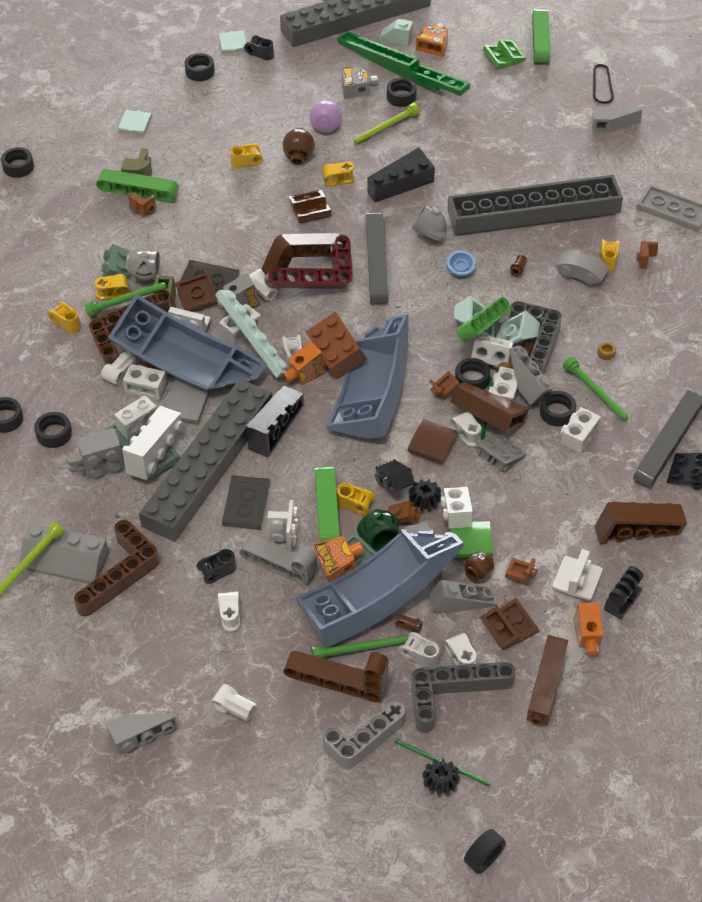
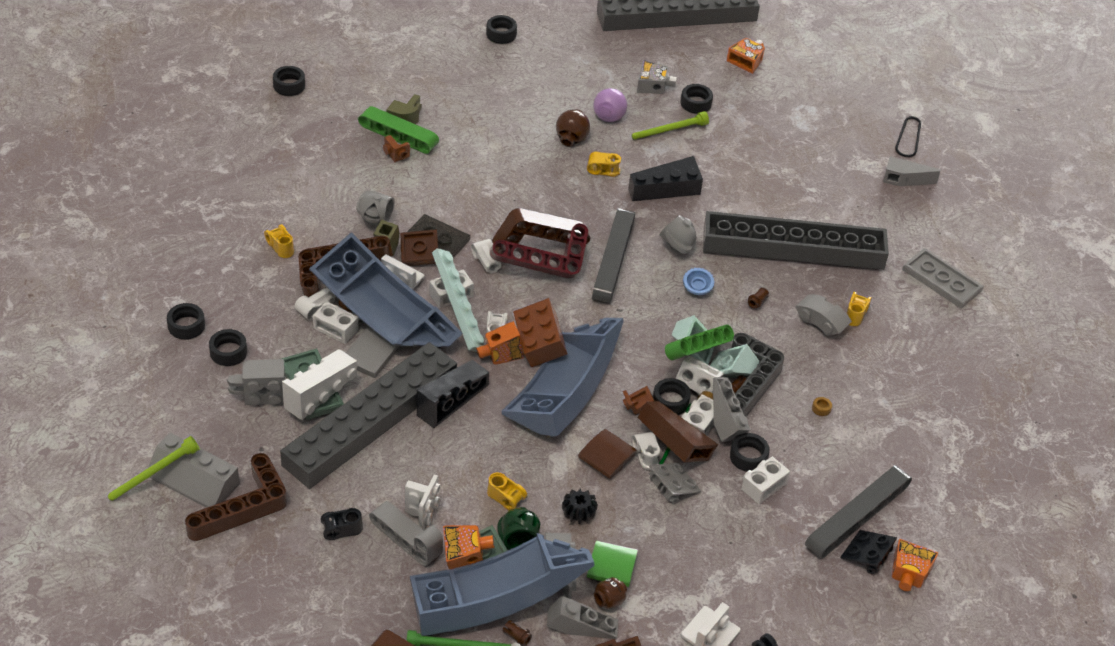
camera: 10 degrees right, 5 degrees down
bright green piece [85,282,166,317] -> none
yellow piece [95,274,130,301] -> none
sand green bracket [101,244,130,278] -> none
white brick [114,395,157,440] -> none
light aqua piece [118,110,152,134] -> none
light grey torso [216,273,261,310] -> none
white piece [218,591,241,632] -> none
light aqua piece [219,31,246,53] -> none
clear smoke tile [222,475,270,530] -> none
yellow piece [231,143,263,168] -> none
black piece [244,35,274,60] -> none
reddish brown slope [289,189,332,223] -> none
bright green beam [315,466,340,542] -> none
green slope [337,31,470,96] -> none
black brick [375,459,415,493] -> none
light aqua slope [379,19,413,46] -> none
dark orange bracket [388,500,420,525] -> none
white brick [440,487,473,528] -> none
bright green slope [483,40,526,69] -> none
dark orange bracket [505,558,538,585] -> none
bright green beam [532,9,550,63] -> none
bright green piece [563,357,629,421] -> none
reddish brown wedge [594,501,687,545] -> none
dark orange bracket [636,241,658,269] -> none

